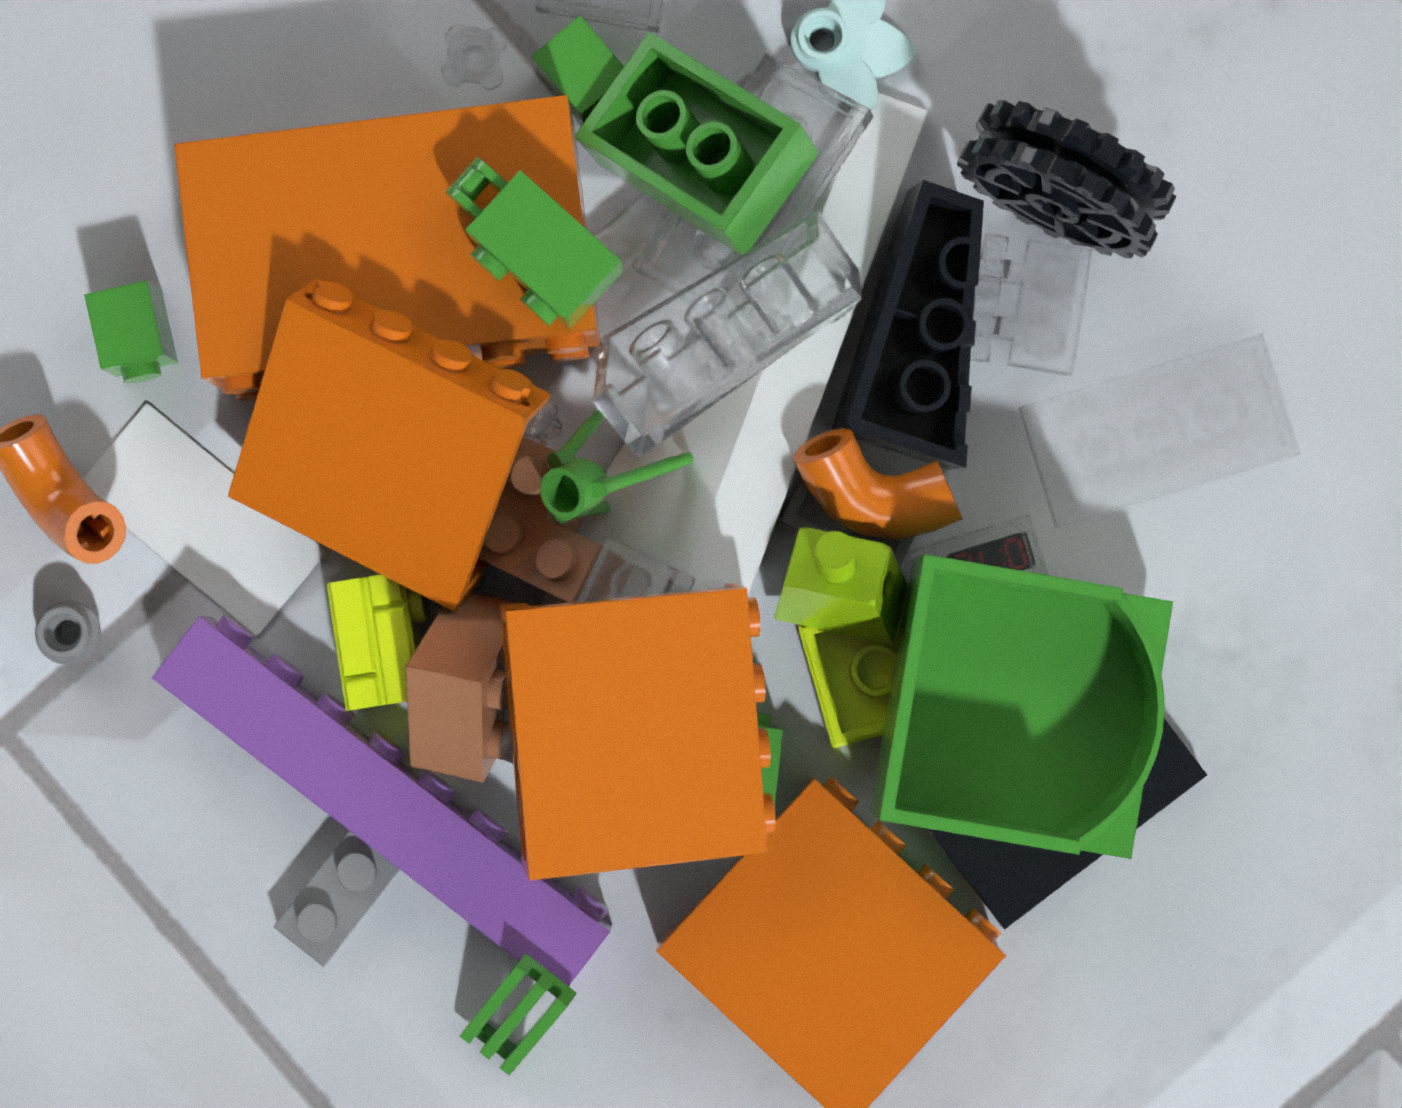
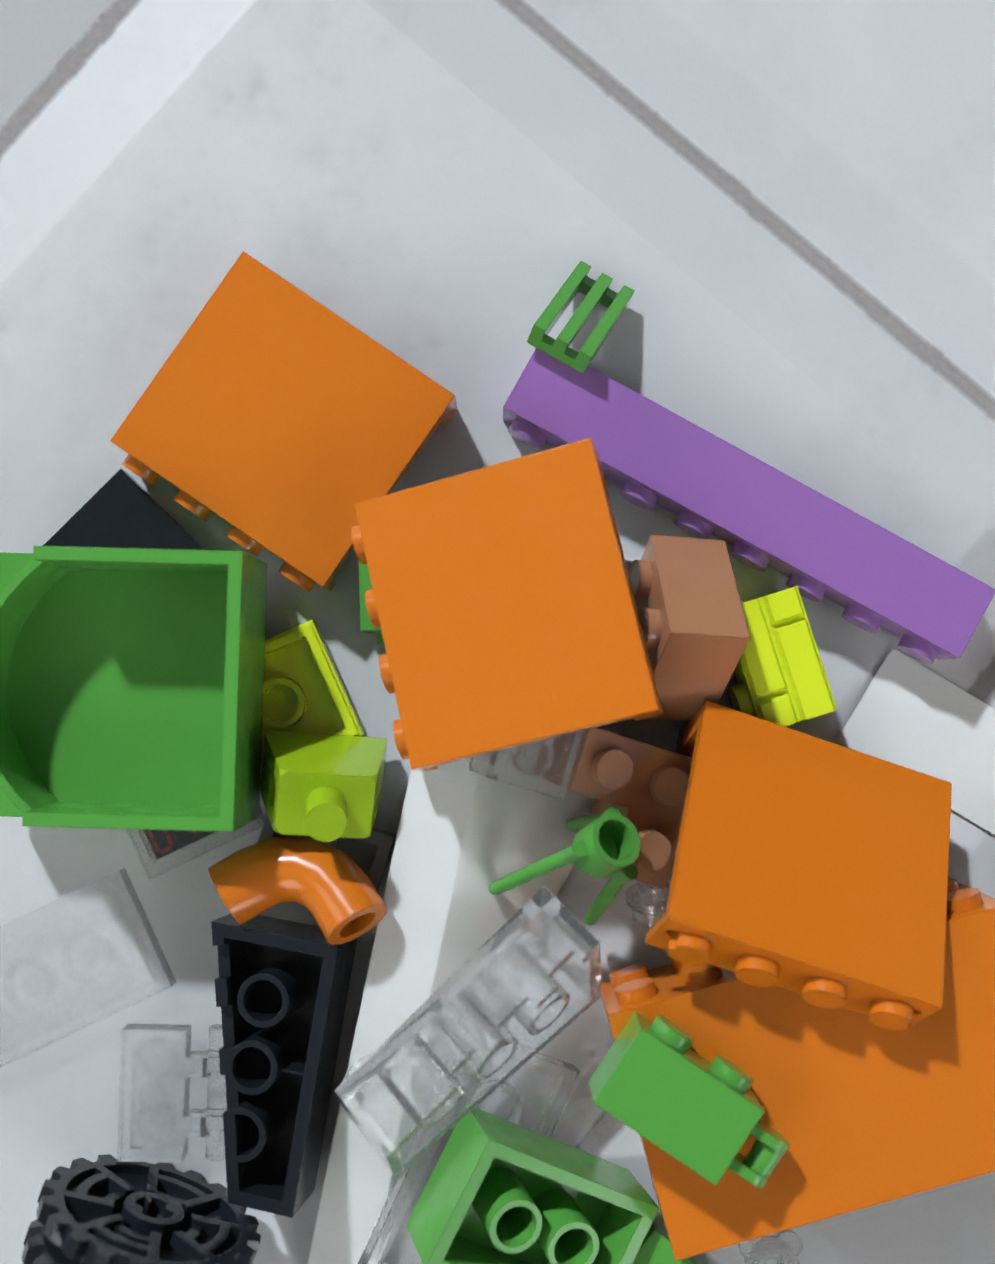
camera: 175 degrees right, 0 degrees up
light grey plate [273,831,400,967] -> none

